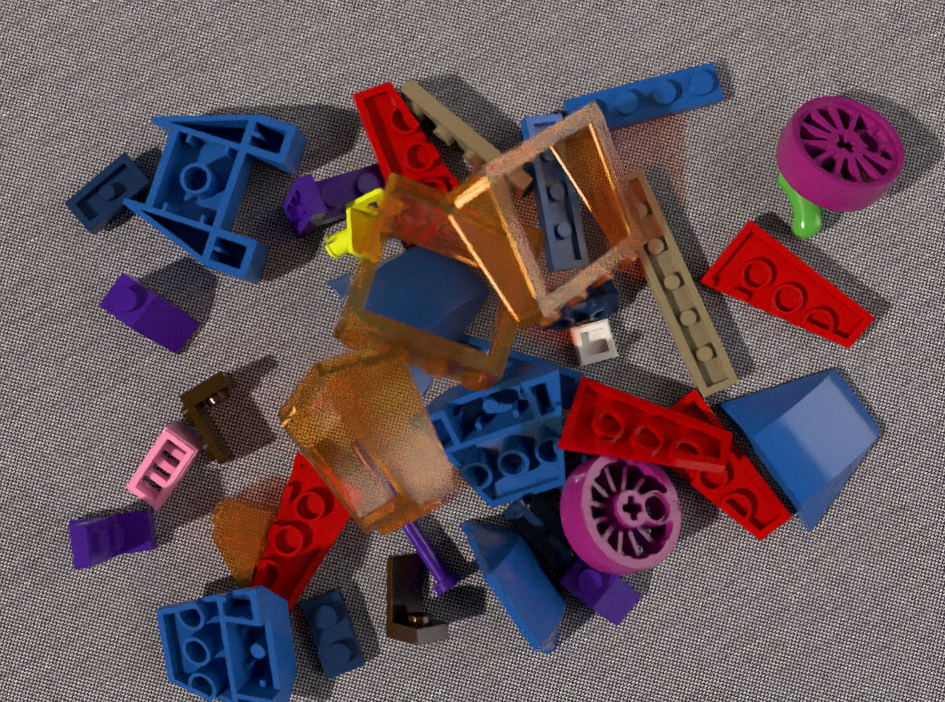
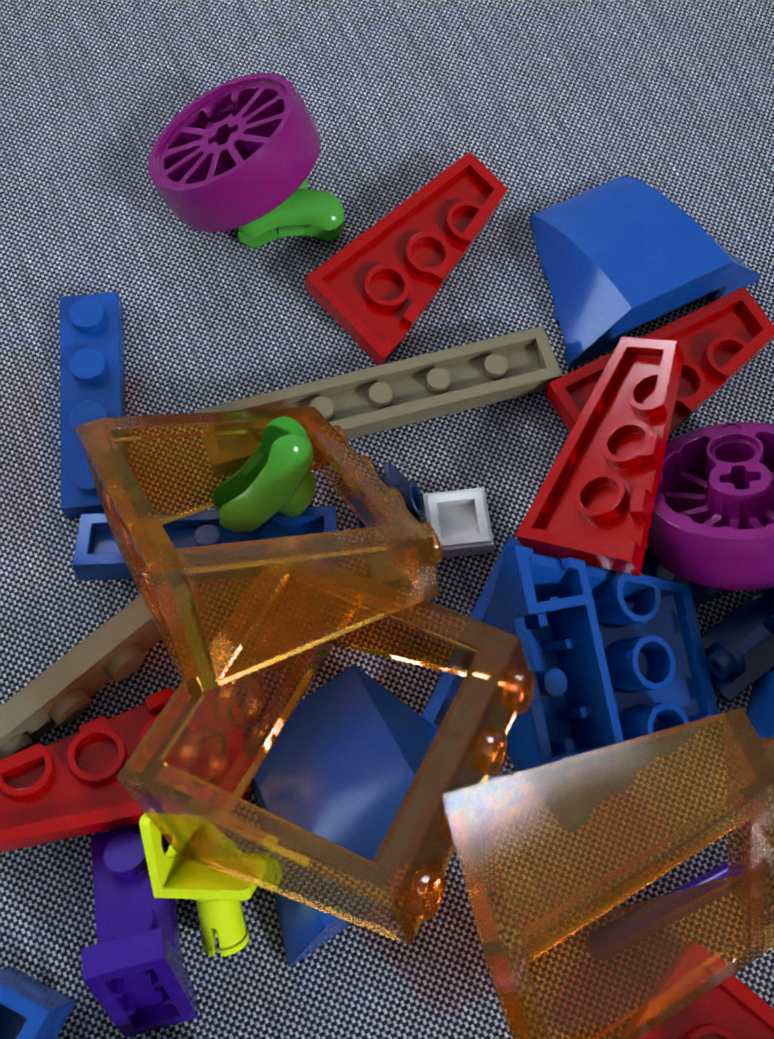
camera: 80 degrees left, 20 degrees down
none -> bright green piece [212,416,316,532]

